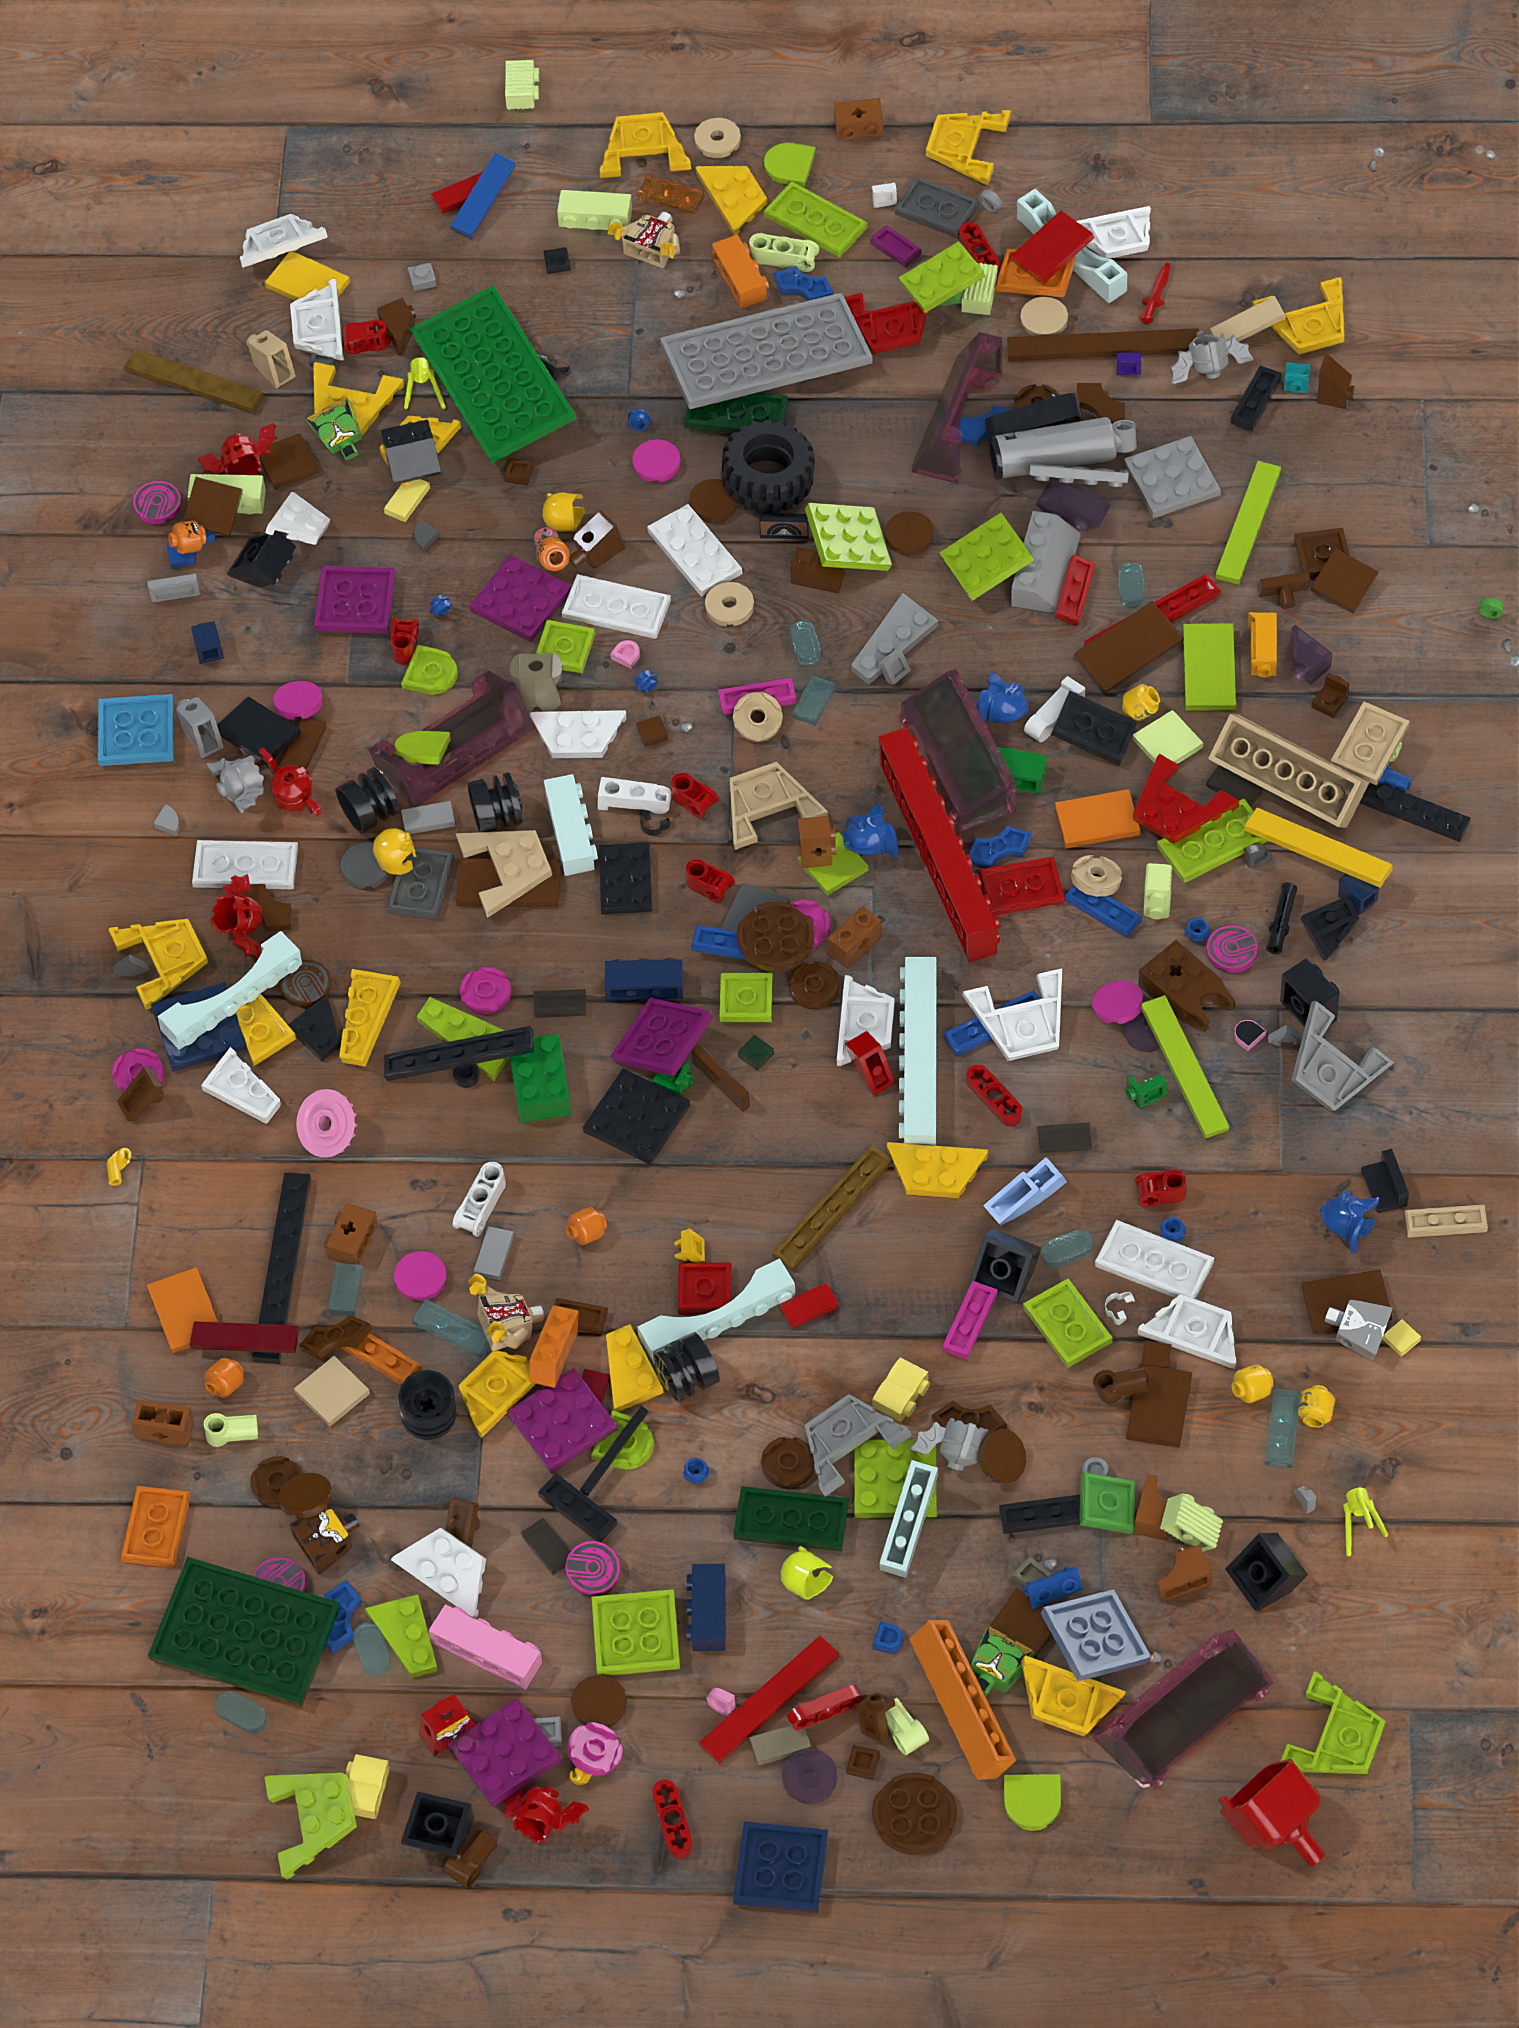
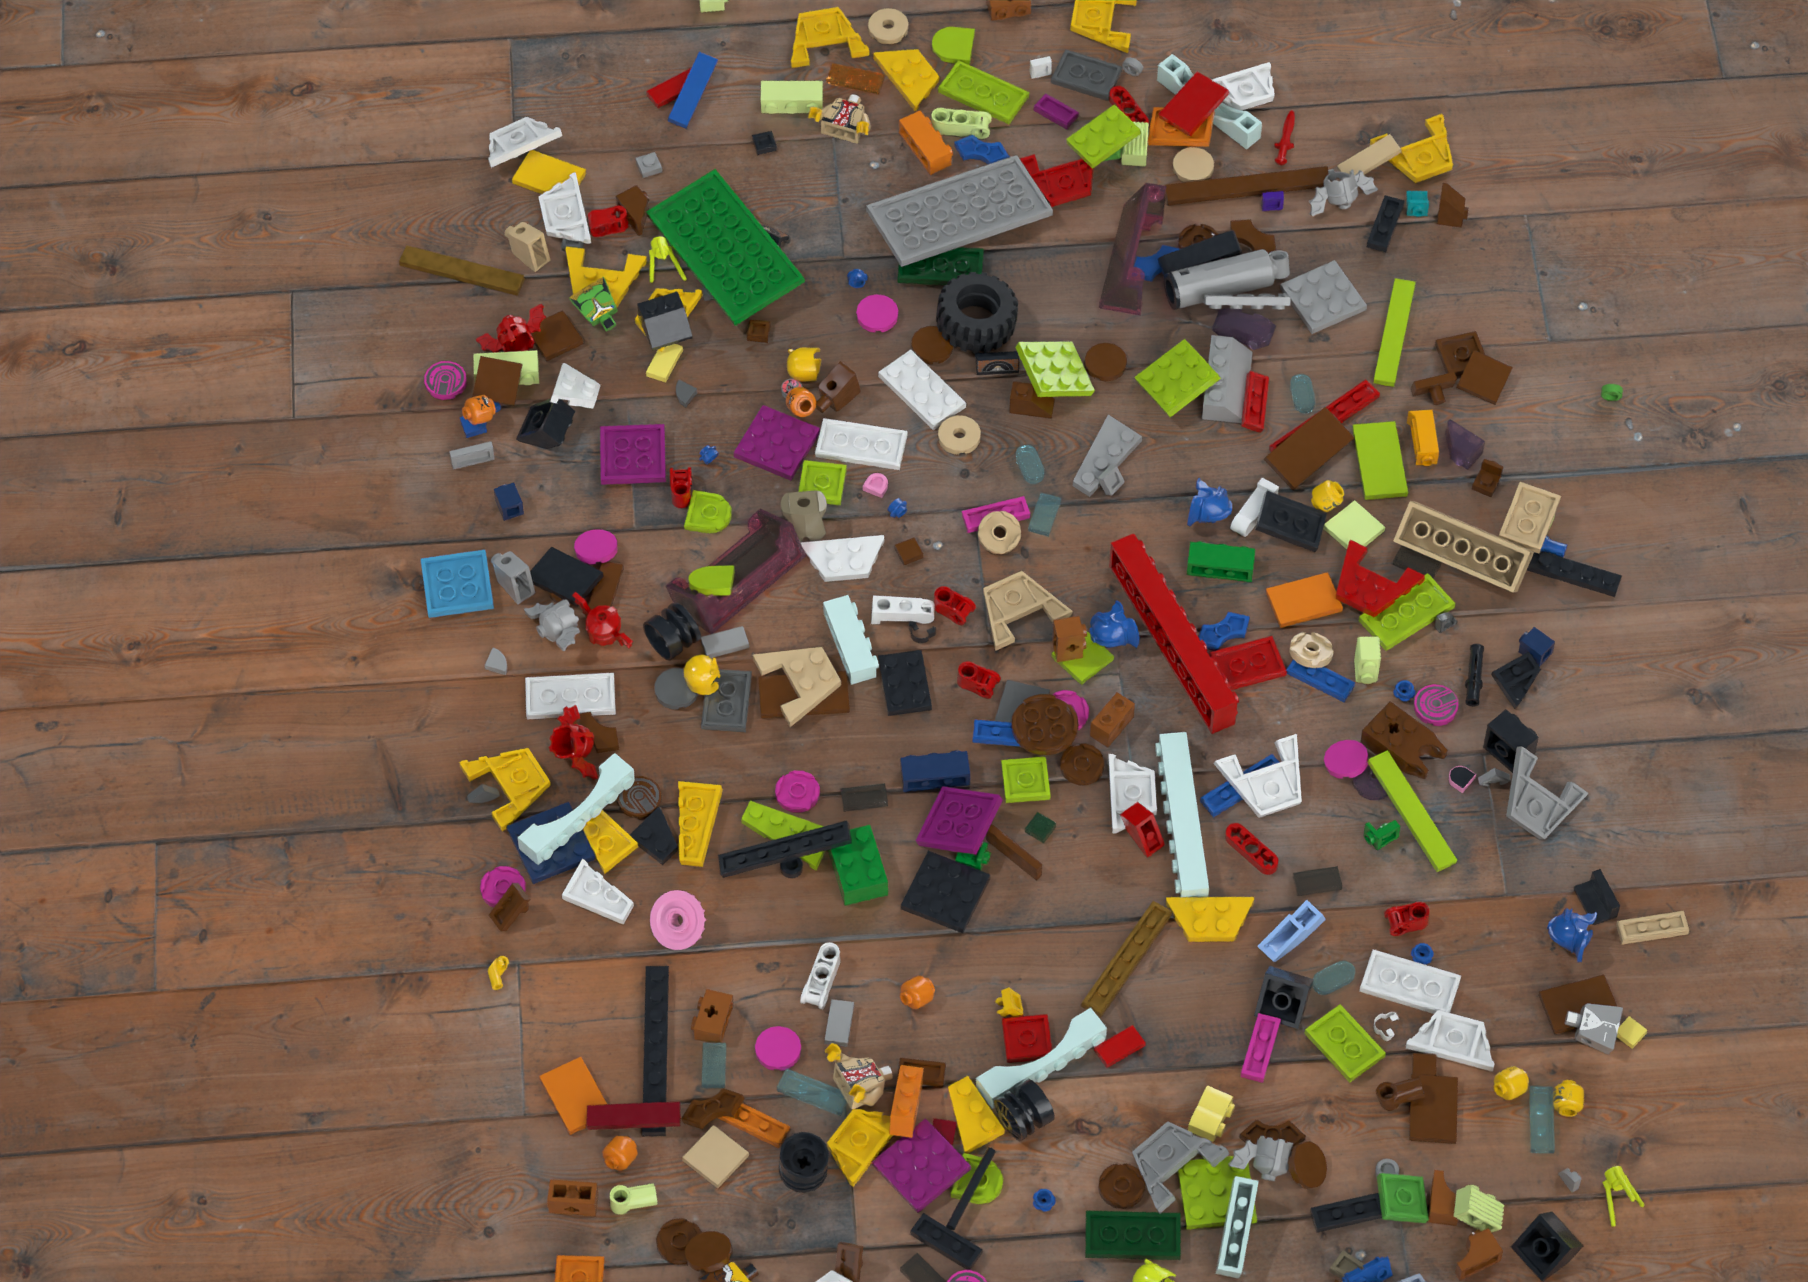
camera: 10 degrees left, 0 degrees up
black wheel [467,772,523,832] -> none
windscreen [898,669,1016,832] -> none
yellow tile [1244,808,1393,888] -> none

